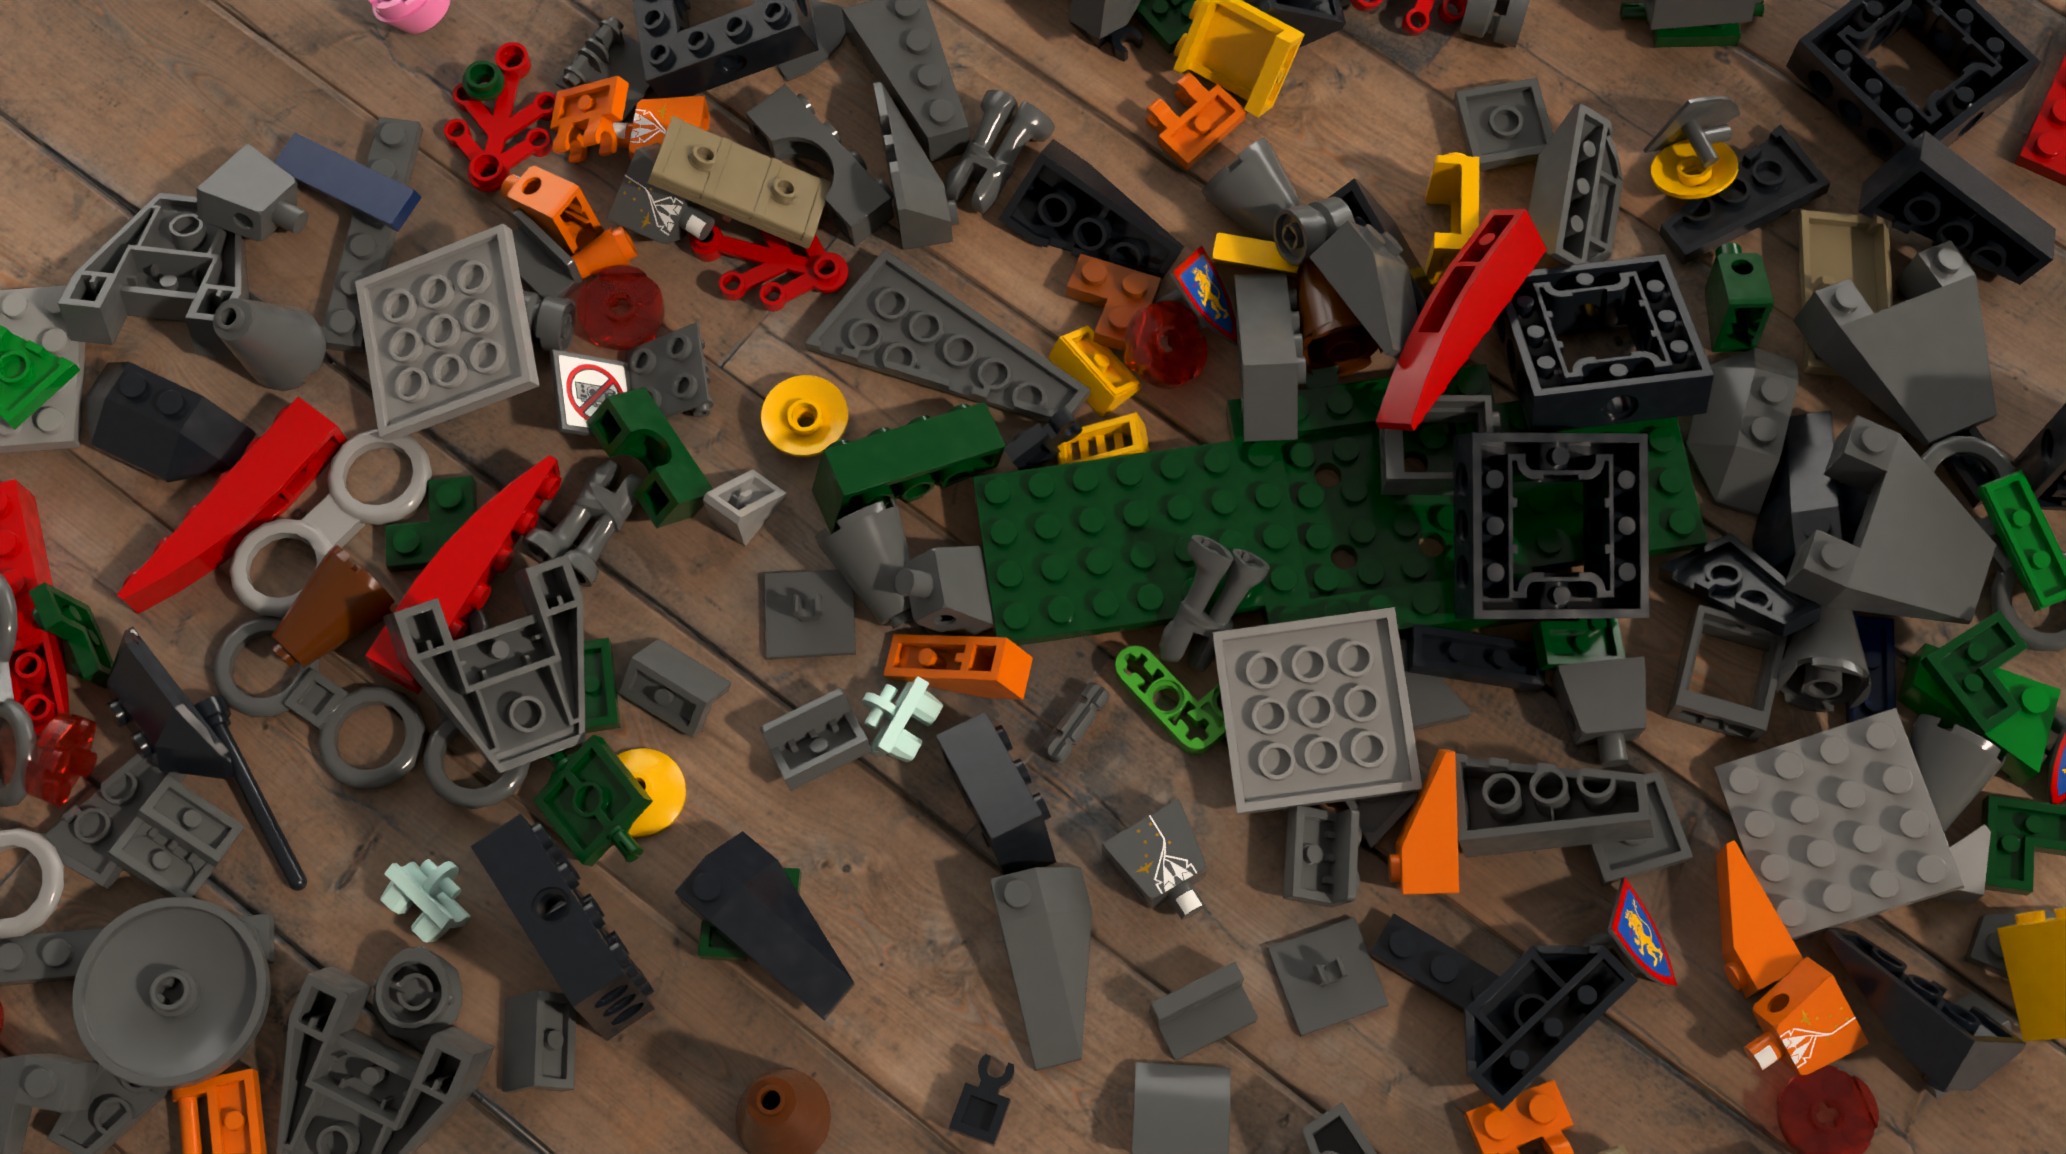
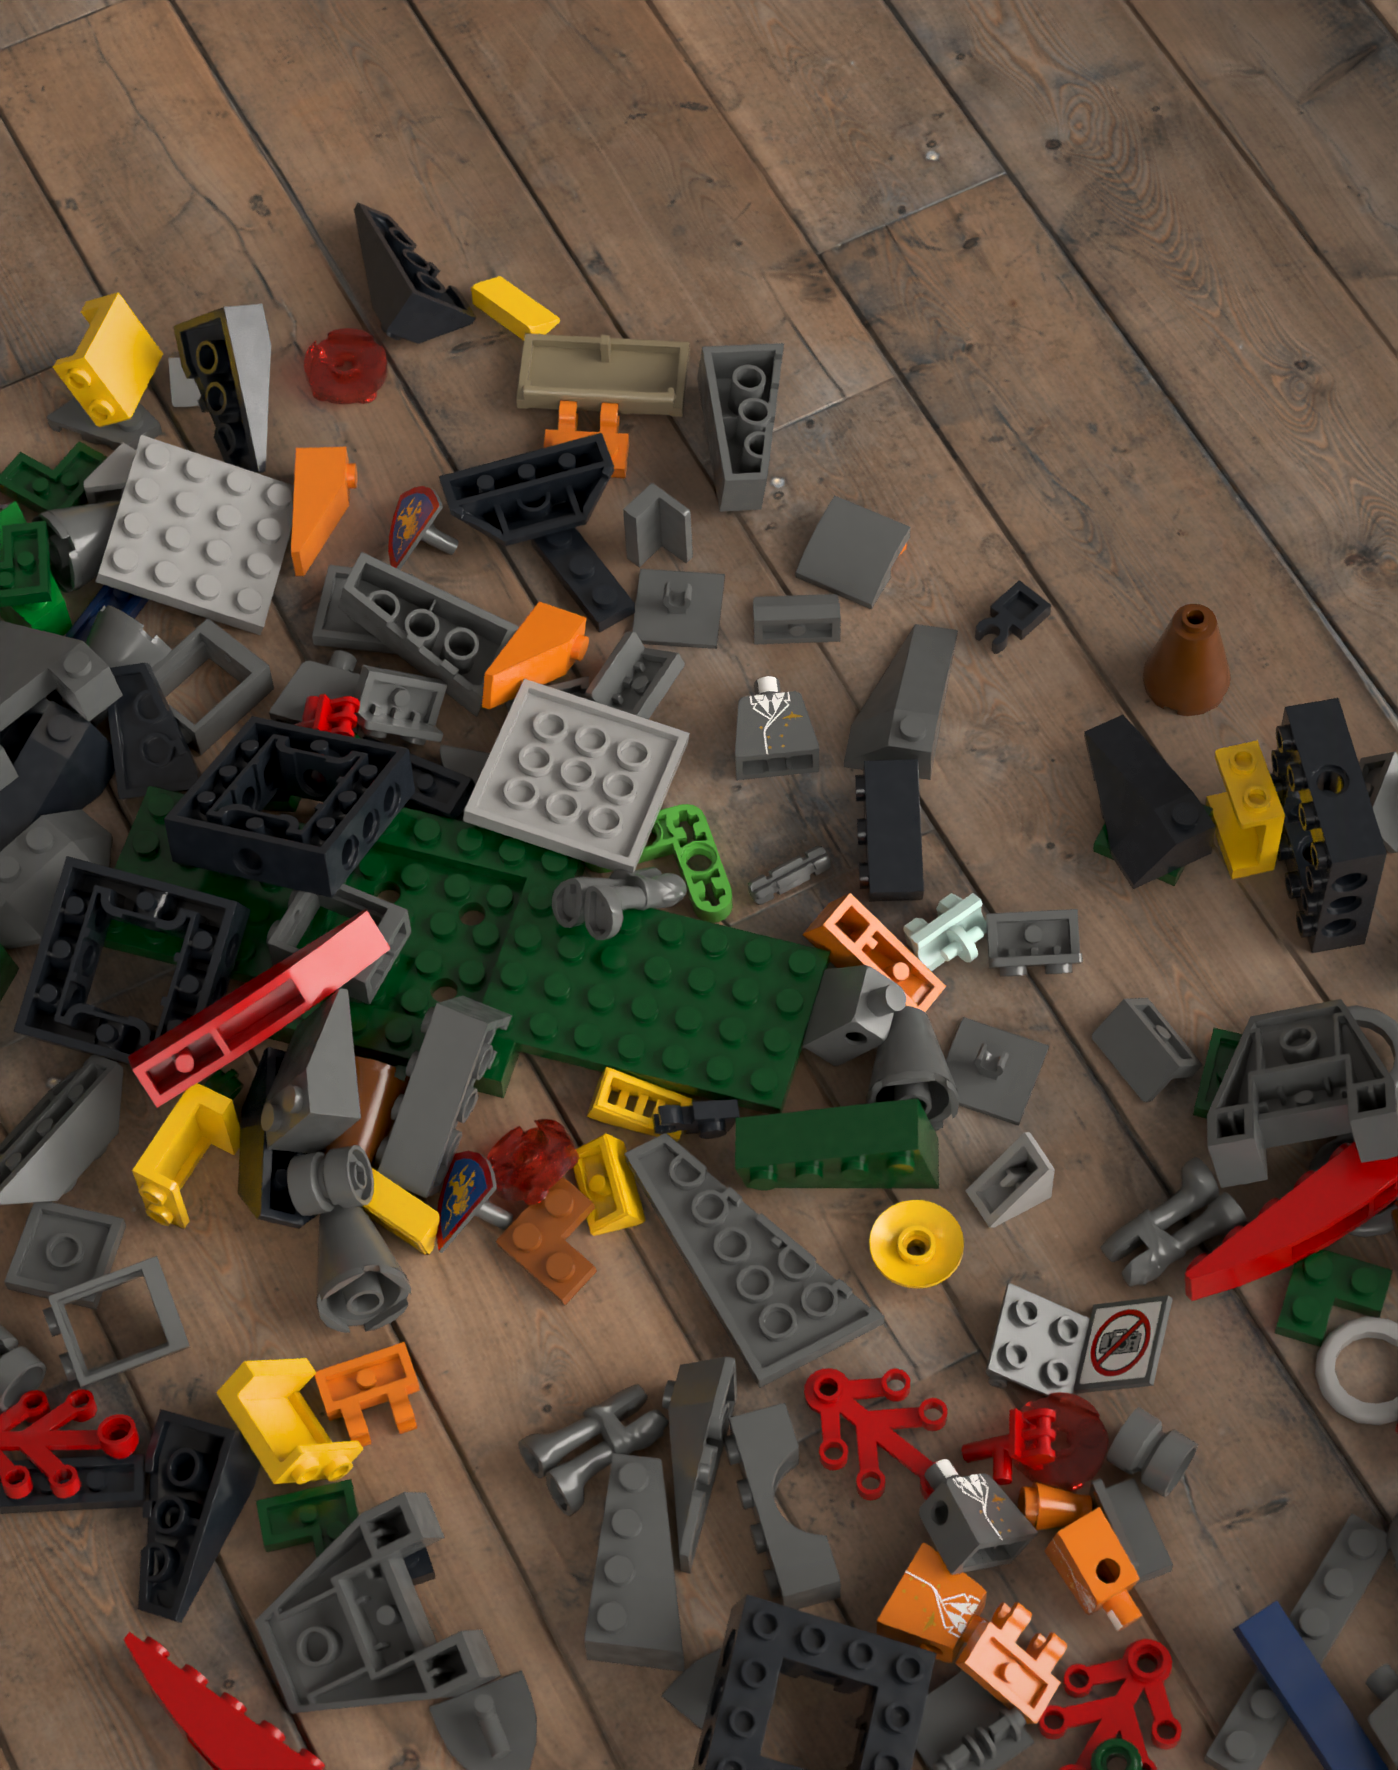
camera: 155 degrees left, 10 degrees down
light grey plate [355,224,540,441] -> none
dark green plate [533,735,653,867] -> none
dark green arch [586,387,713,528] -> none
yellow dish [617,748,686,838] -> none
dark tan container [647,116,831,249] -> none
black wedge [998,139,1184,281] -> none
orange torso [1743,956,1869,1076] -> none
none -> dark grey window [43,1256,190,1388]
none -> red arm [292,693,360,737]
none -> dark grey bracket [353,665,447,745]
none -> dark grey panel [623,483,693,567]
none -> red arm [961,1408,1056,1485]
none -> yellow panel [1205,740,1285,880]

